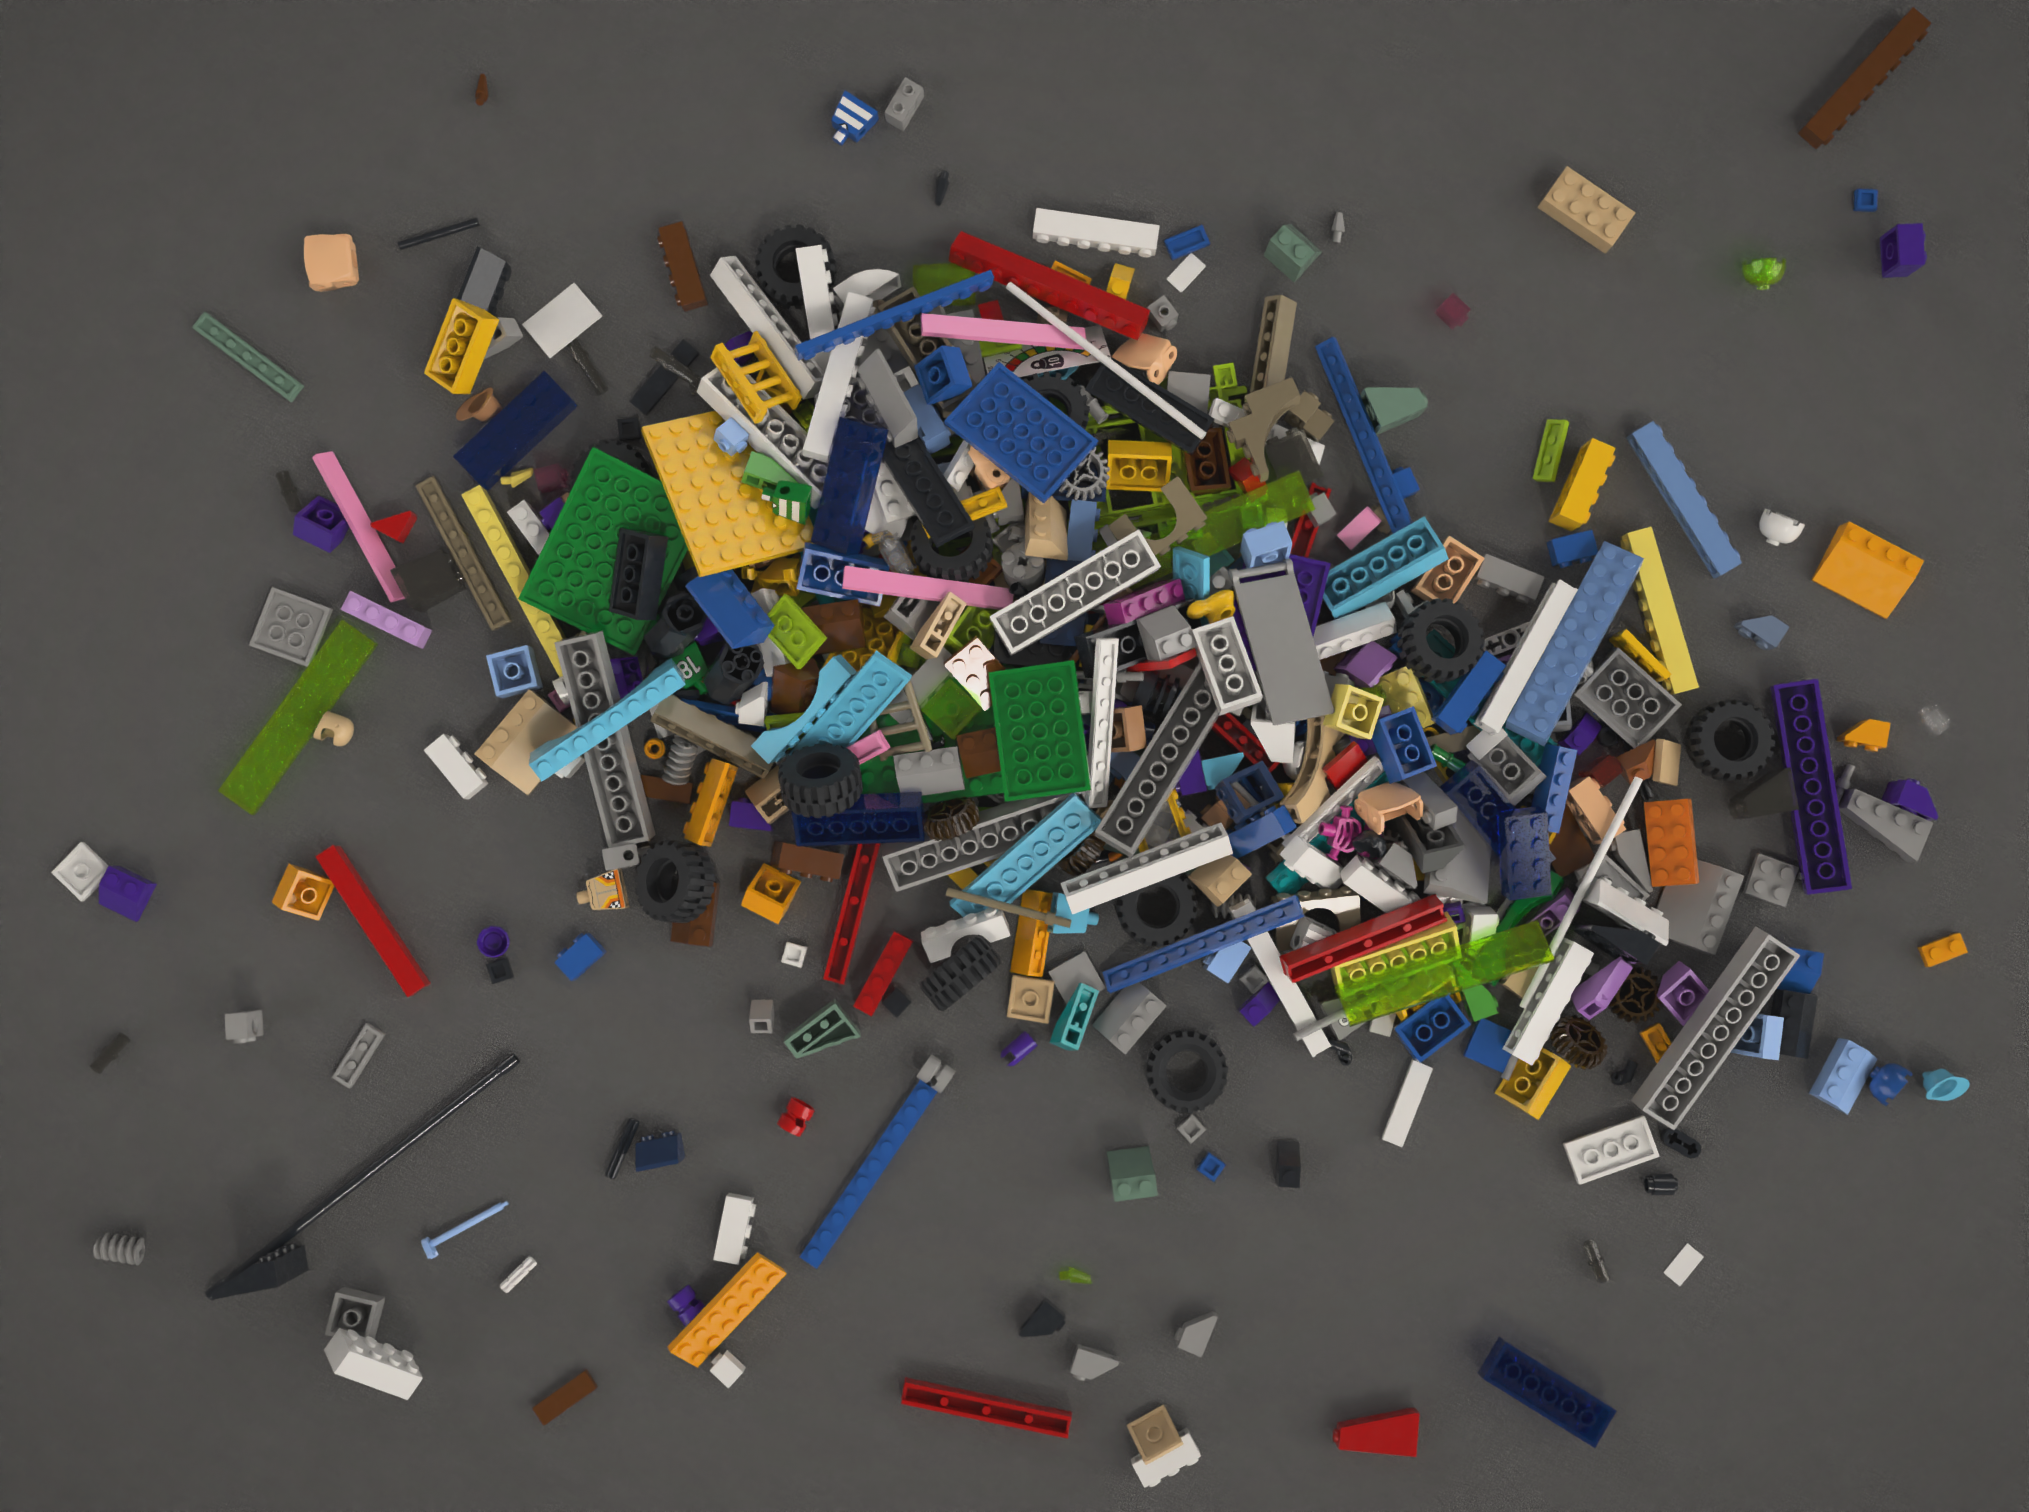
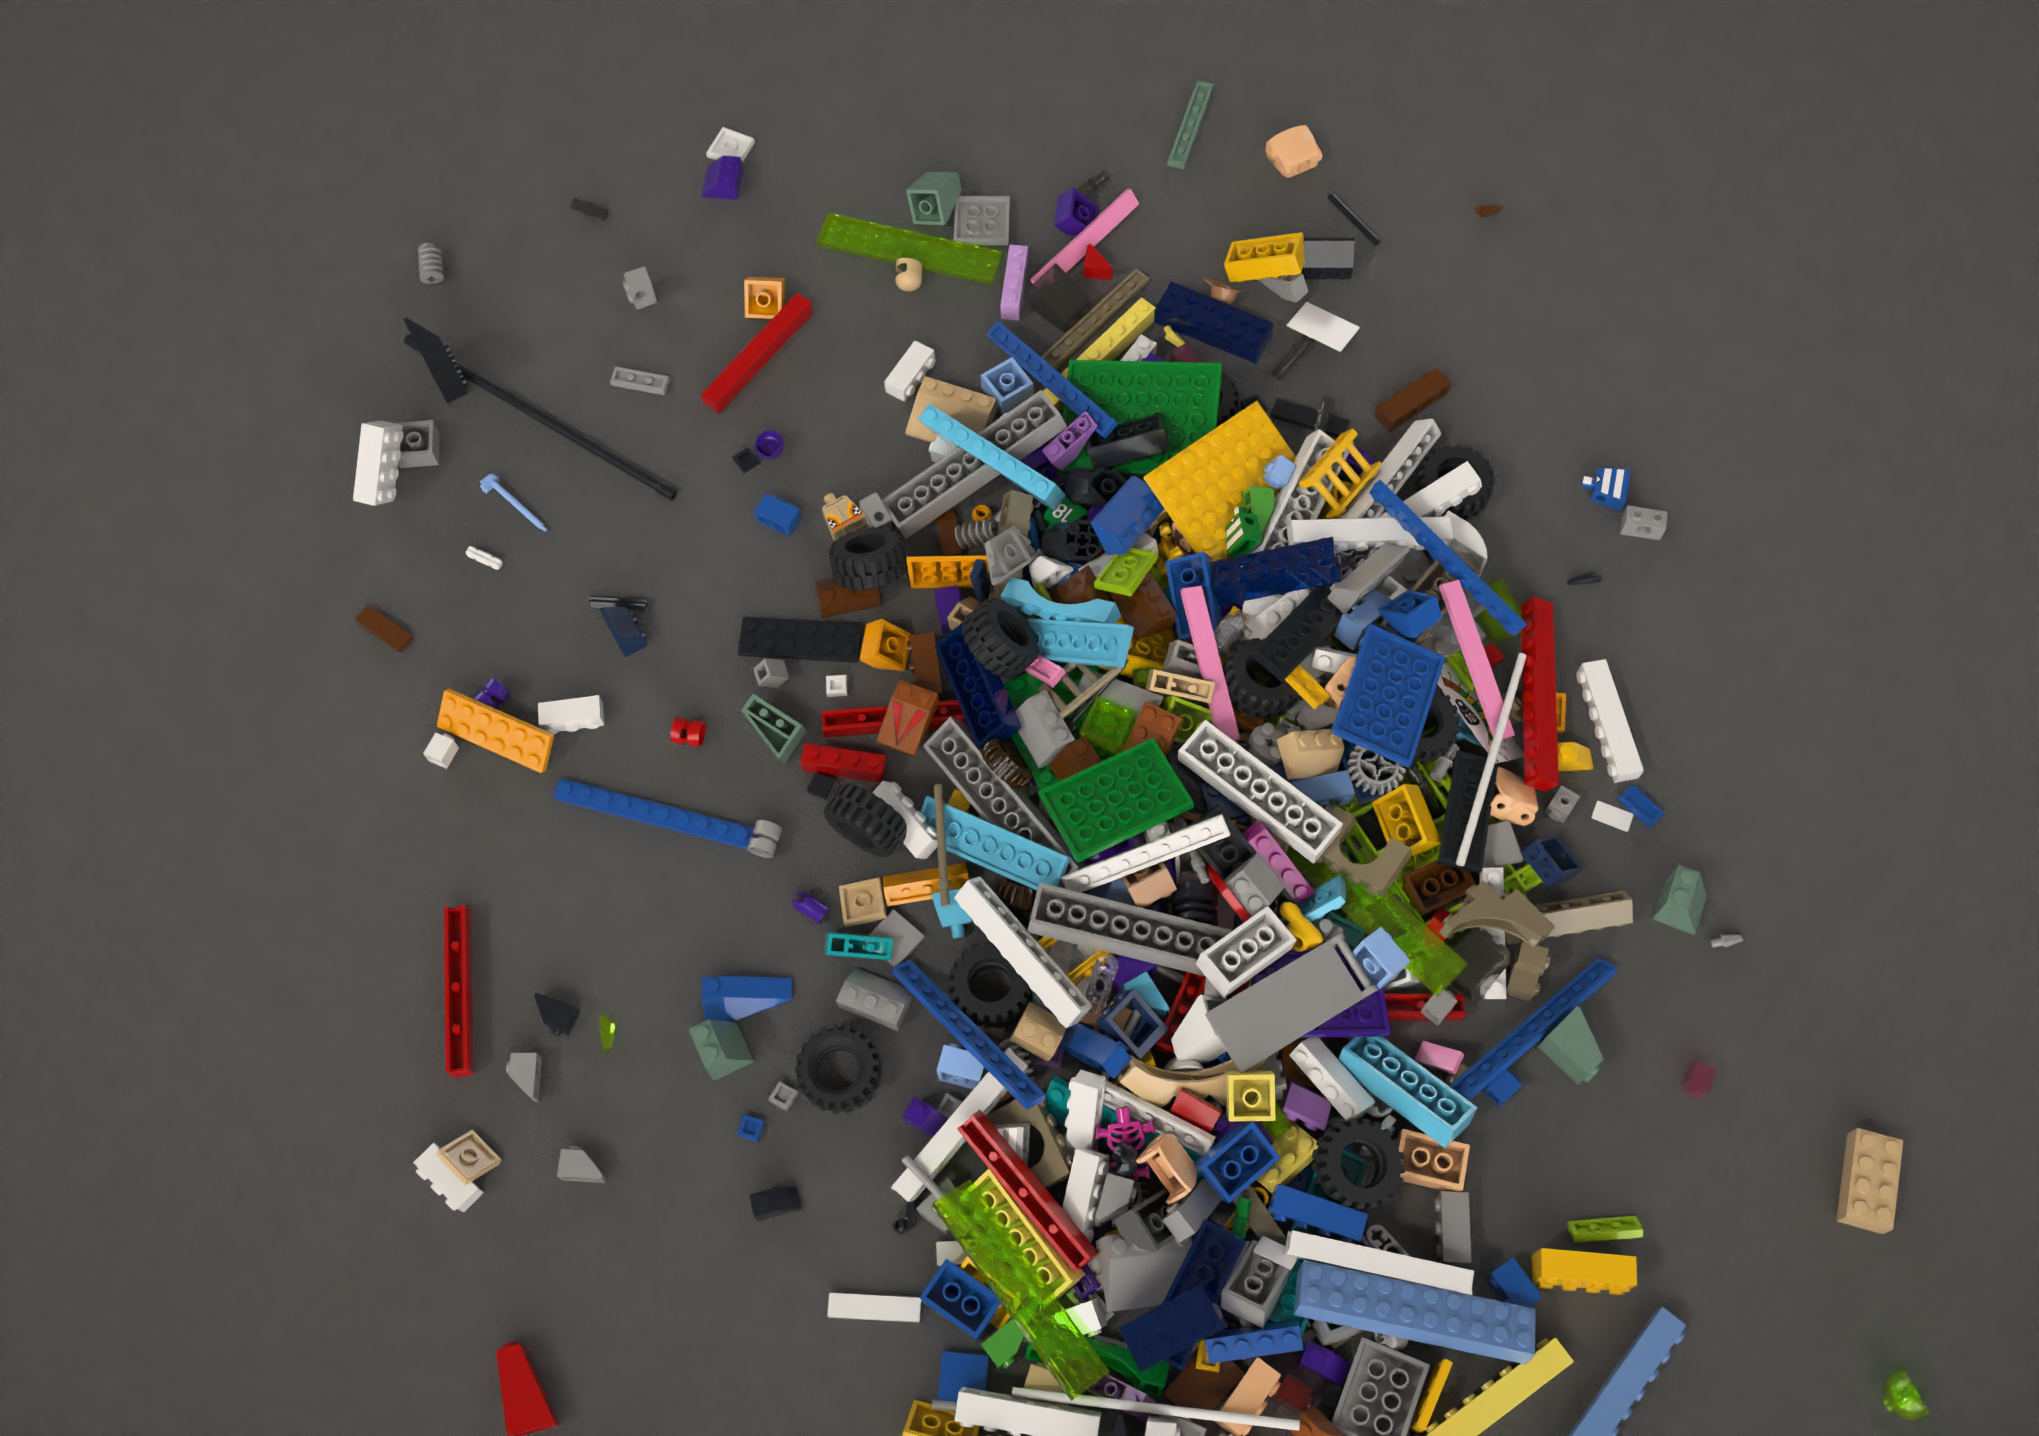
camera: 75 degrees right, 20 degrees down
none -> blue wedge [702,976,792,1022]
none -> black plate [738,617,862,663]
none -> dark orange slope [877,680,939,757]
none -> sand green slope [906,172,962,225]
none -> dark blue tile [969,559,990,603]
none -> light grey wing [985,526,1044,586]
none -> blue plate [986,320,1118,439]
none -> medium lavender slope [1042,411,1097,471]
none -> clear beam [1085,955,1118,1017]
none -> dark blue window [1521,835,1583,887]

